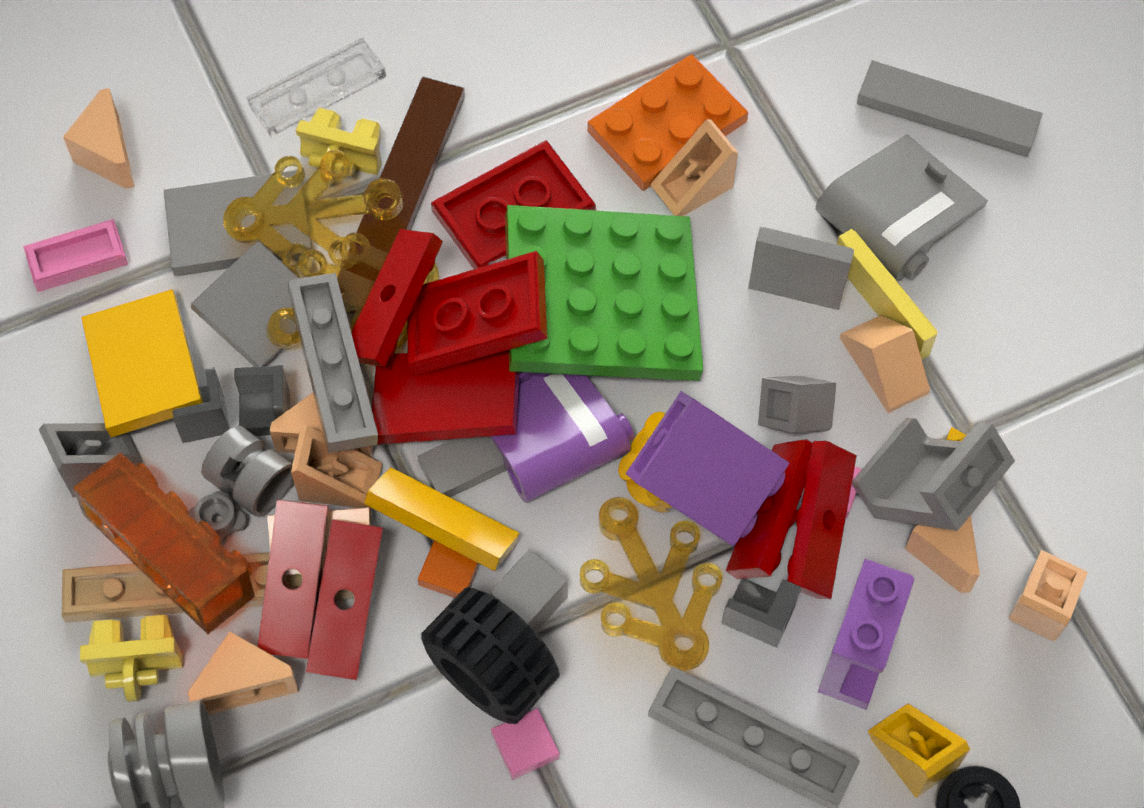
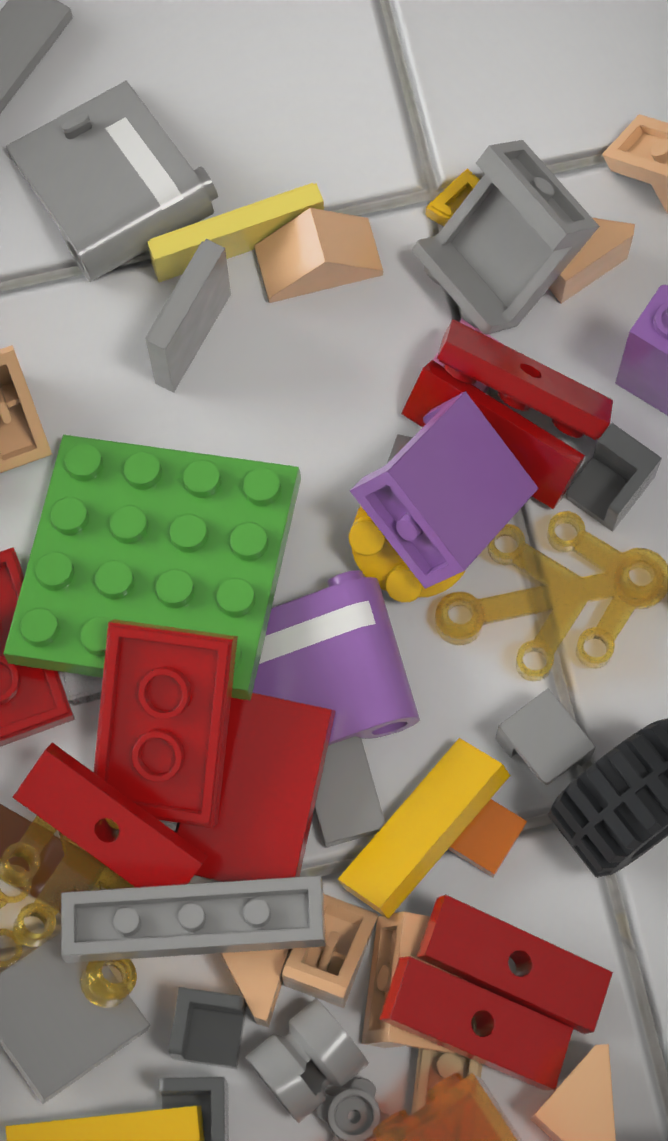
camera: 75 degrees left, 10 degrees up
light grey panel [758,376,836,433] -> none

